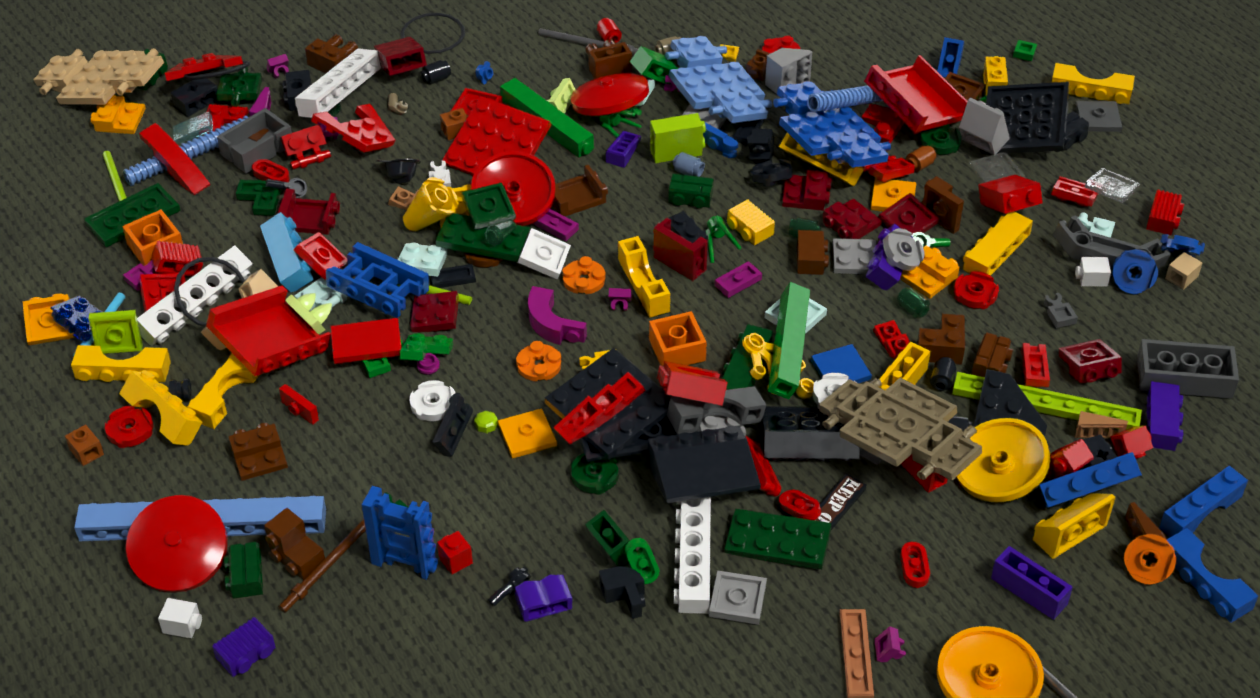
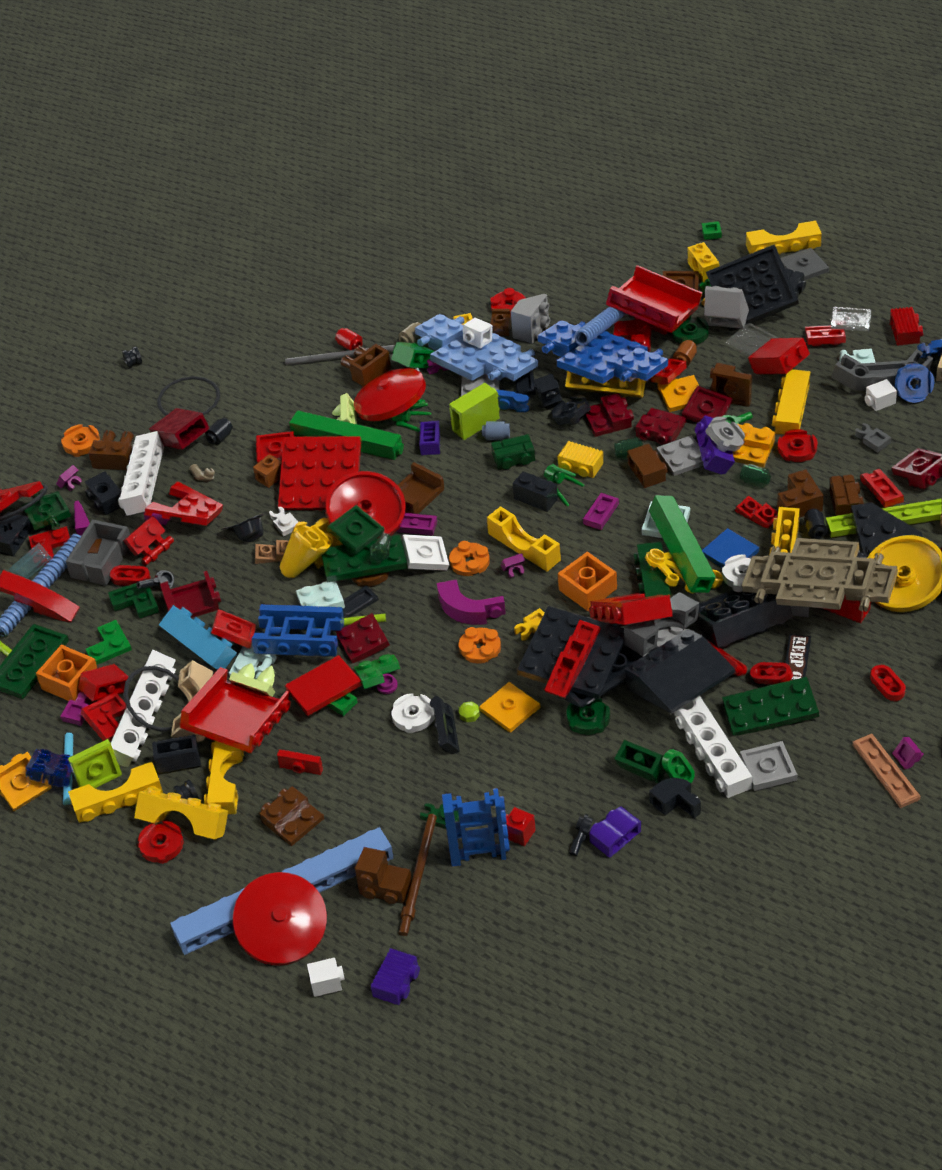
camera: 20 degrees left, 0 degrees up
dark orange brick [65,424,104,466] -> none
dark green brick [224,542,263,599] -> none
blue plate [476,61,493,85] -> none
dark red panel [653,218,708,281] -> none
blue slope [937,37,964,77] -> none
none -> orange plate [61,424,100,457]
none -> green plate [85,620,132,665]
none -> black brick [152,734,201,773]
none -> white brick [463,318,492,348]

